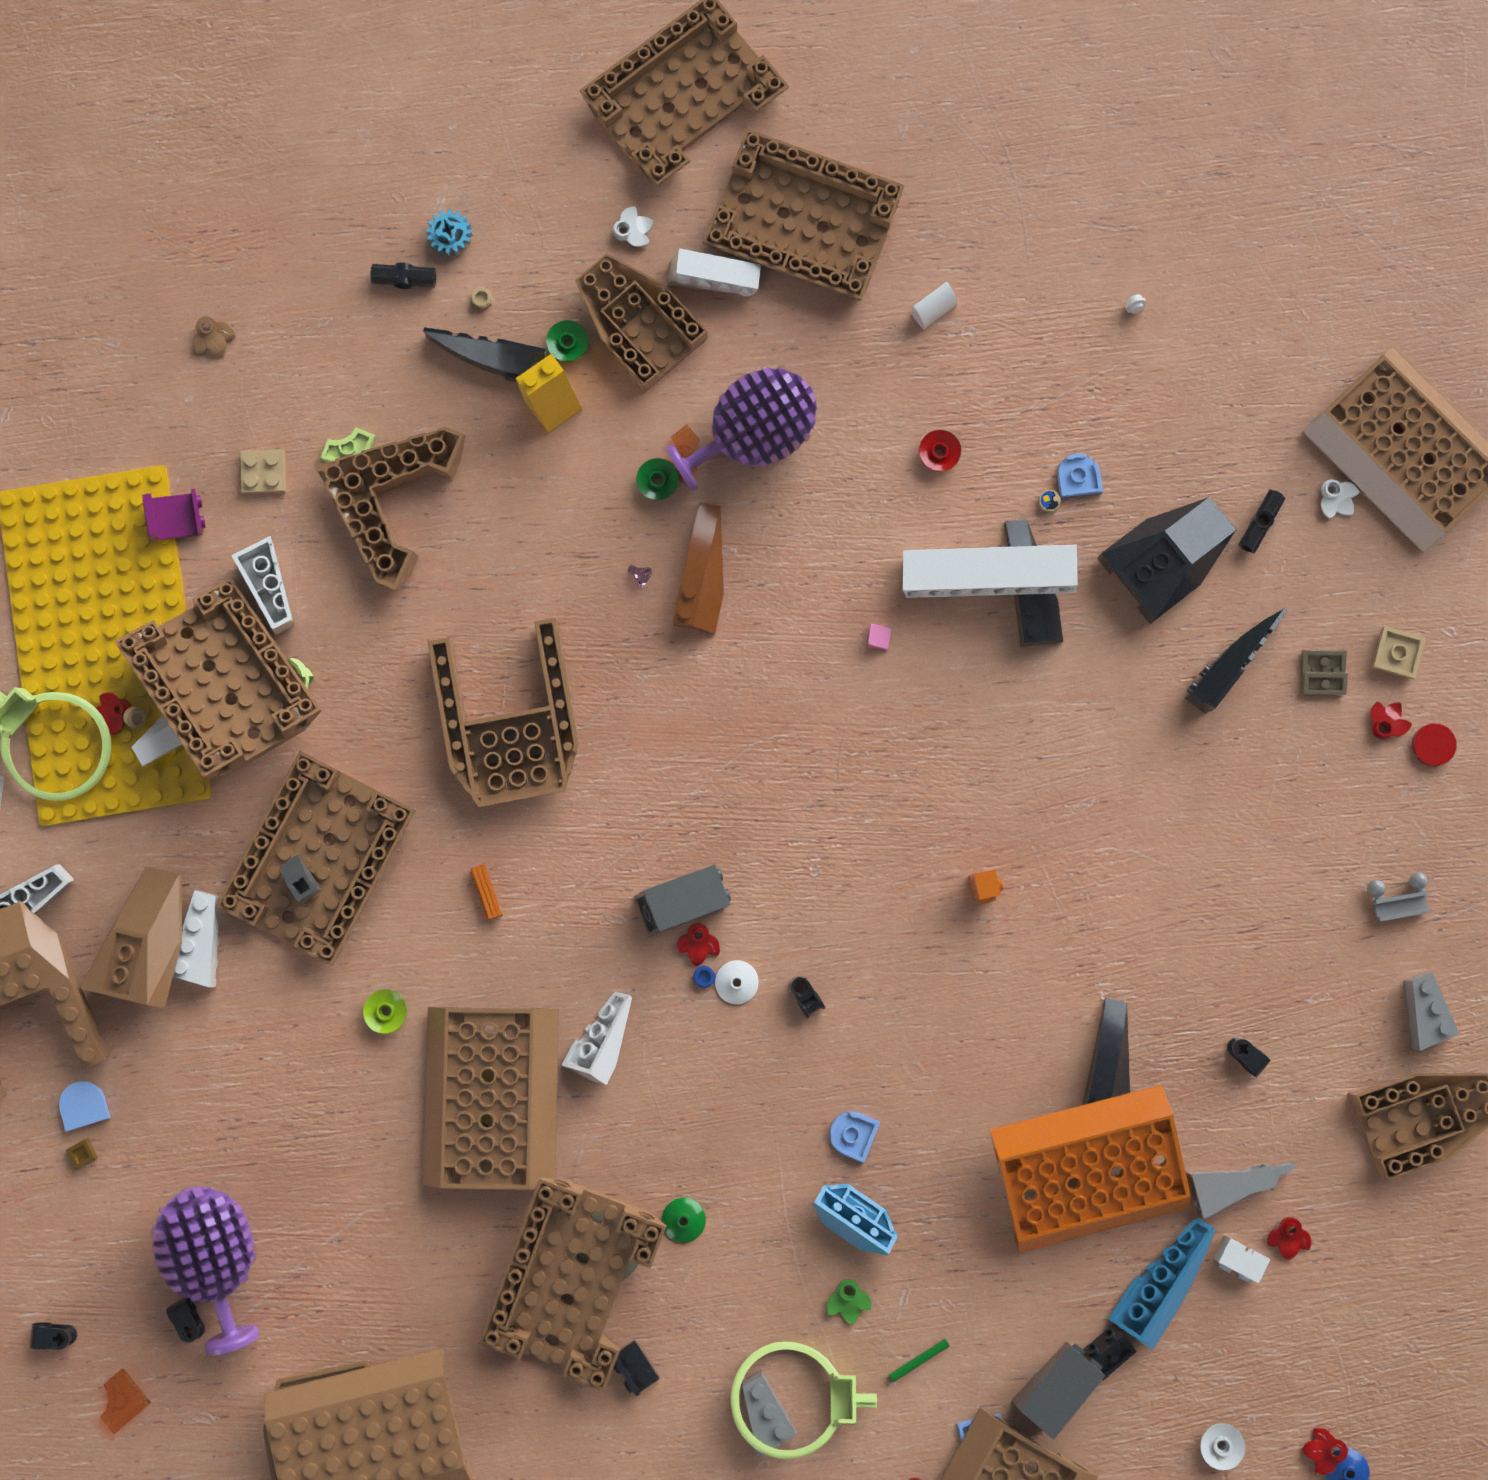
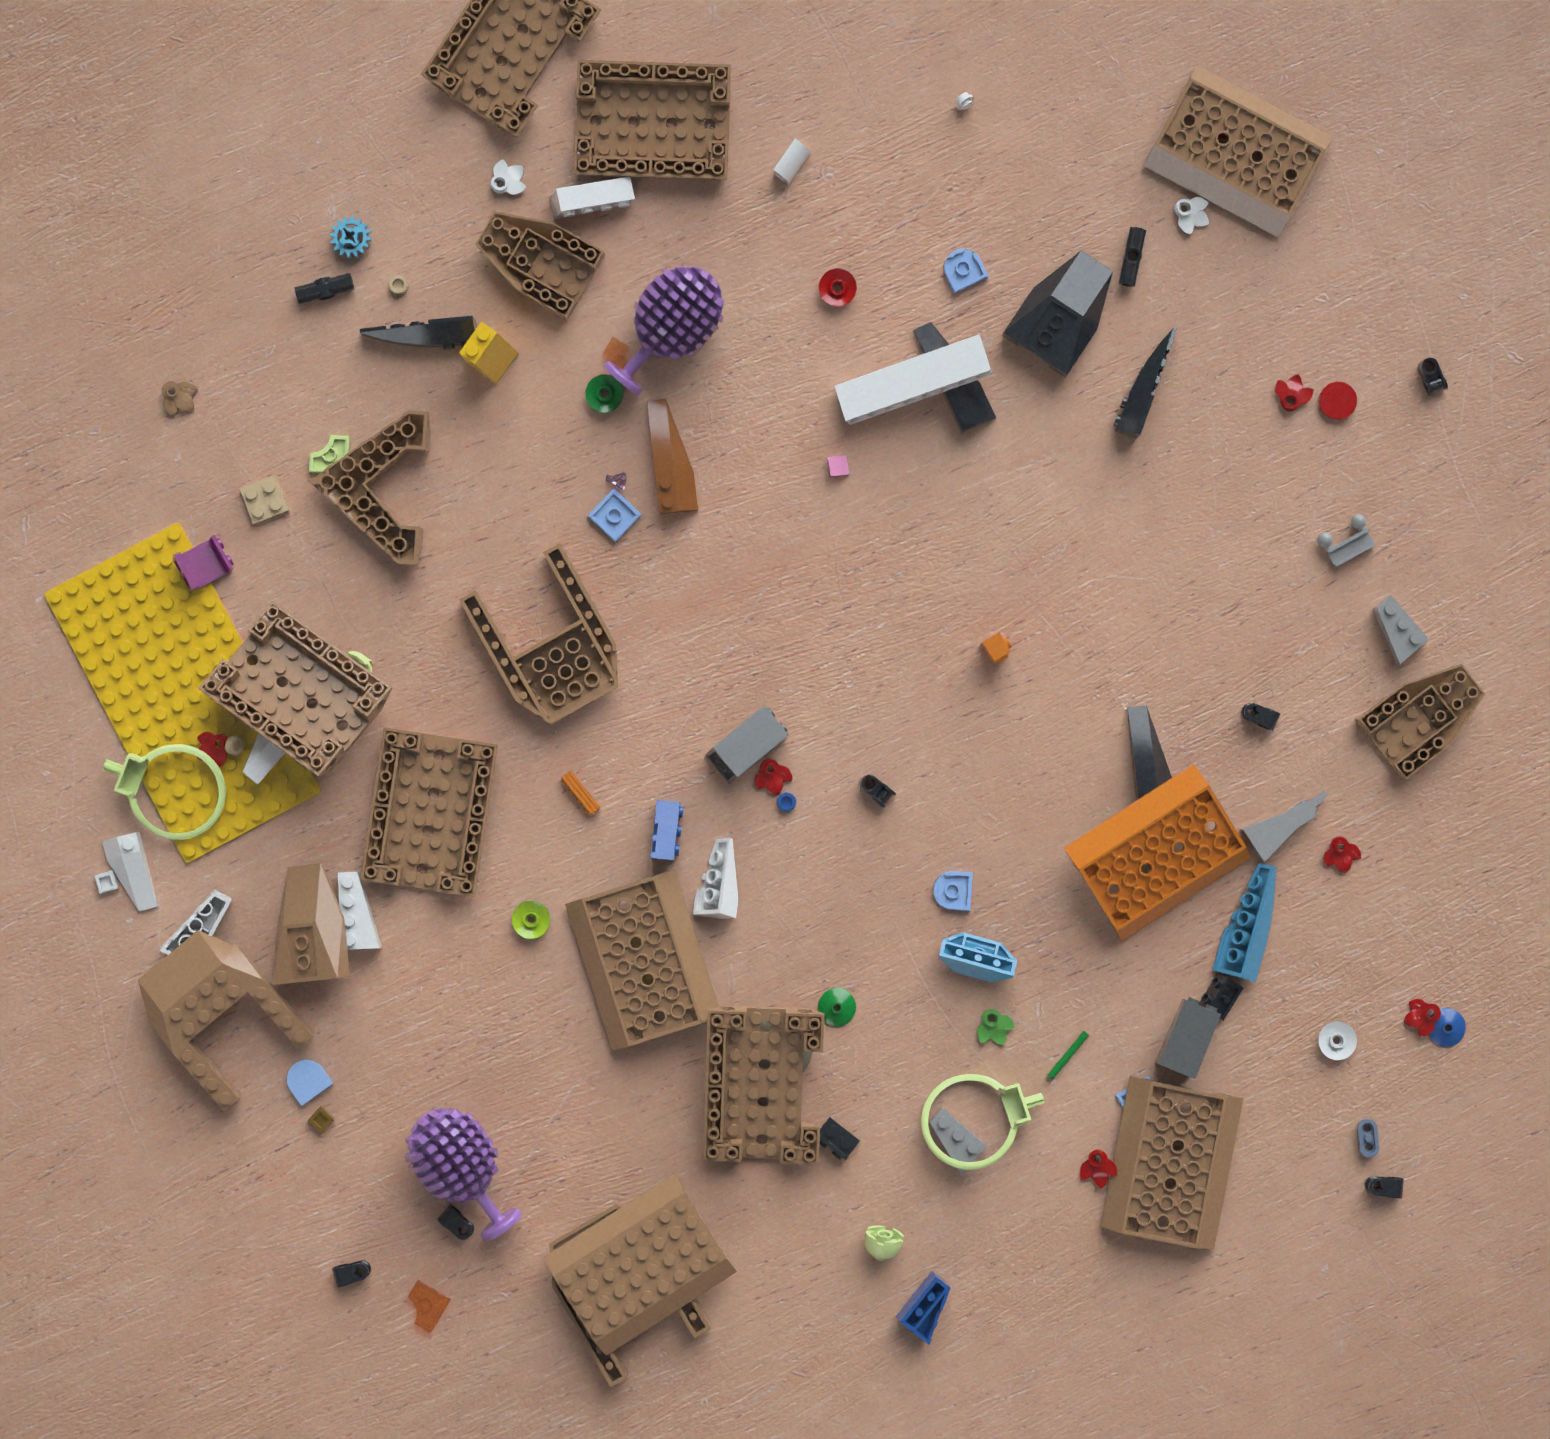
camera: 15 degrees left, 5 degrees up
white wedge [231,536,295,635] -> none
dark grey slope [280,854,322,903] -> none
green dish [546,320,588,362] -> none
white dish [715,961,759,1004] -> none
tile [1038,490,1061,512] -> none
white brick [1214,1235,1270,1284] -> none
dark tan slope [1301,649,1348,695] -> none
tan plate [1371,626,1426,680] -> none
none -> light blue tile [588,488,642,543]
none -> wedge [650,800,684,860]

